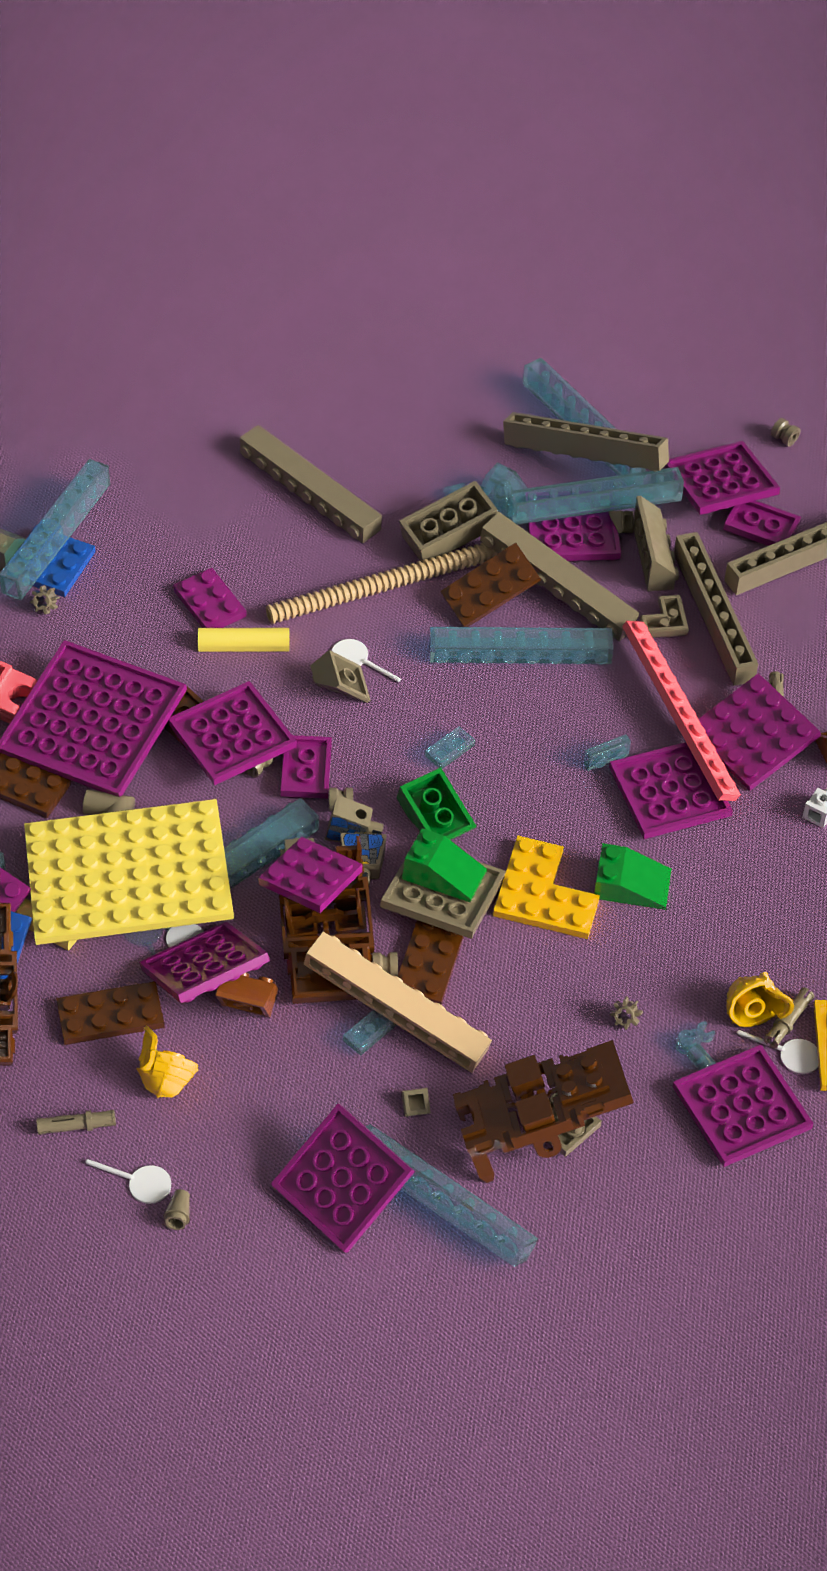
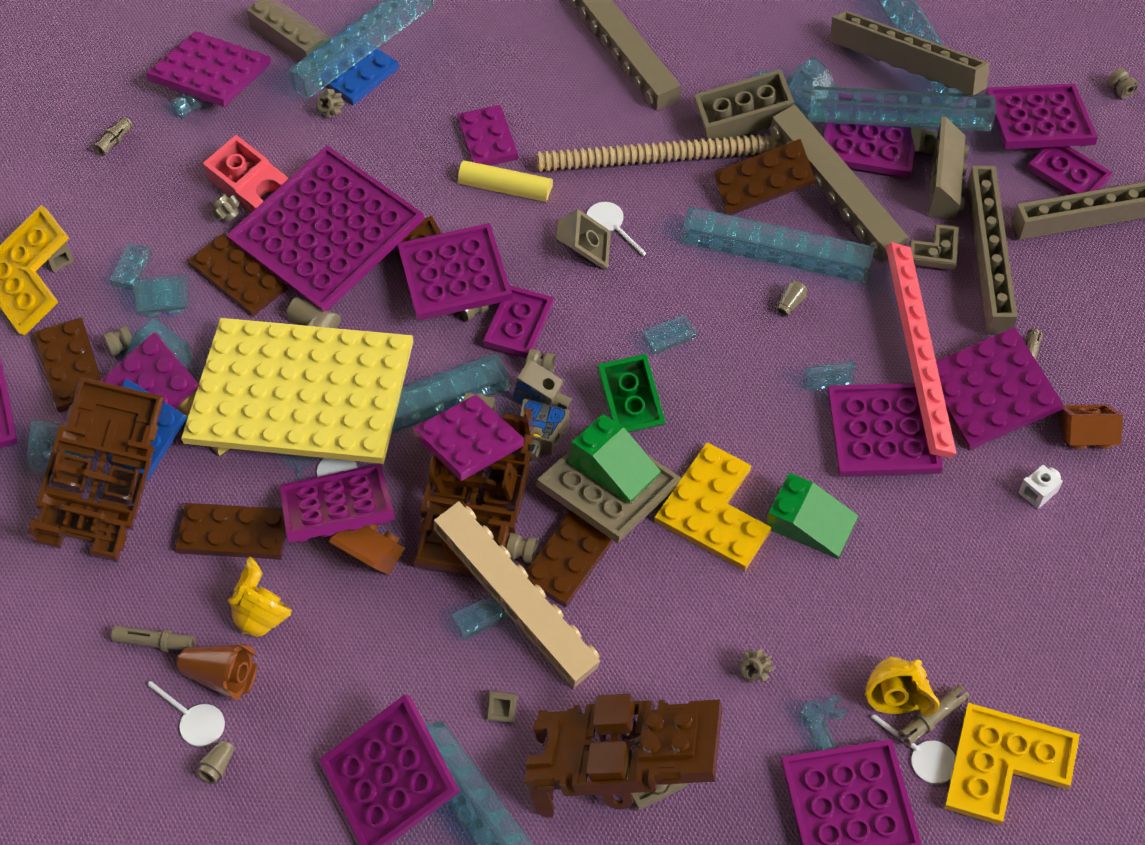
camera: 20 degrees right, 5 degrees up
none -> dark orange cone [177,644,257,700]
none -> dark tan cone [776,280,808,317]

